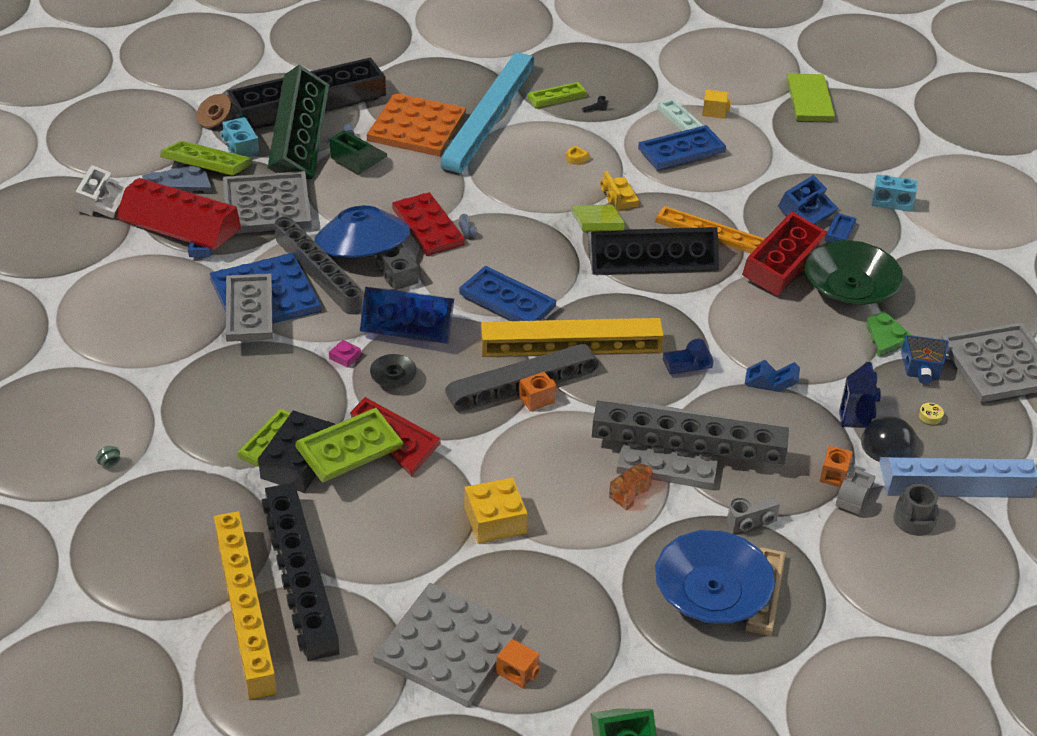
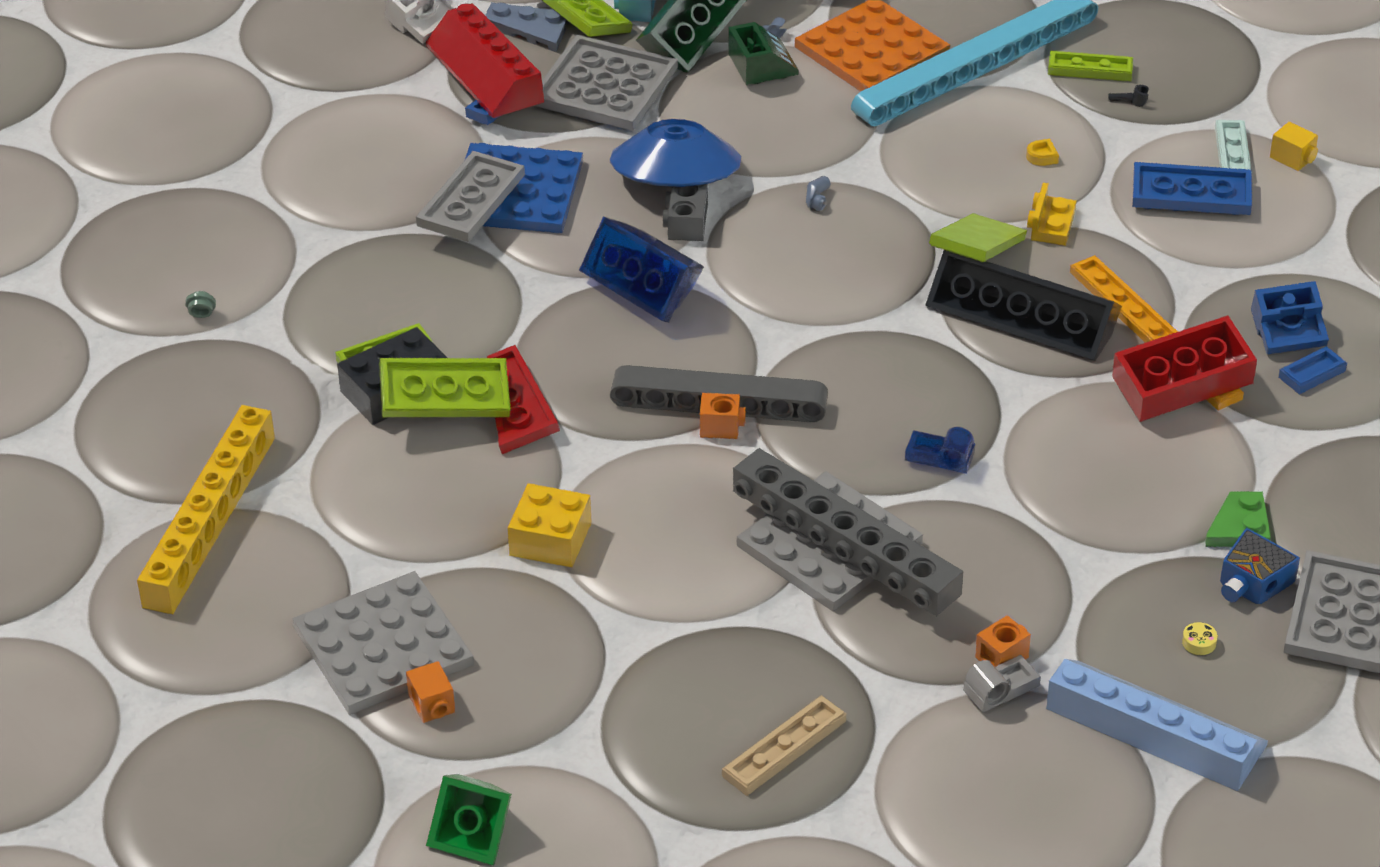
camera: 35 degrees right, 0 degrees up
black brick [261,482,339,661] -> none
dark grey beam [275,217,362,314] -> none
dark pink plate [329,340,361,368] -> none
pearl dark grey dish [370,354,417,388] -> none
red plate [392,192,465,256] -> none
blue plate [459,265,556,321] -> none
yellow brick [481,318,664,357] -> none
clear orange leg [609,464,653,511] -> none
blue dish [655,530,775,624] -> none
light grey plate [727,497,780,534] -> none
blue slope [744,360,800,392] -> none
dark green dish [805,240,903,305] -> none
clear blue slope [839,362,881,428] -> none
black piece [861,416,919,462] -> none
dark grey piece [893,483,939,536] -> none

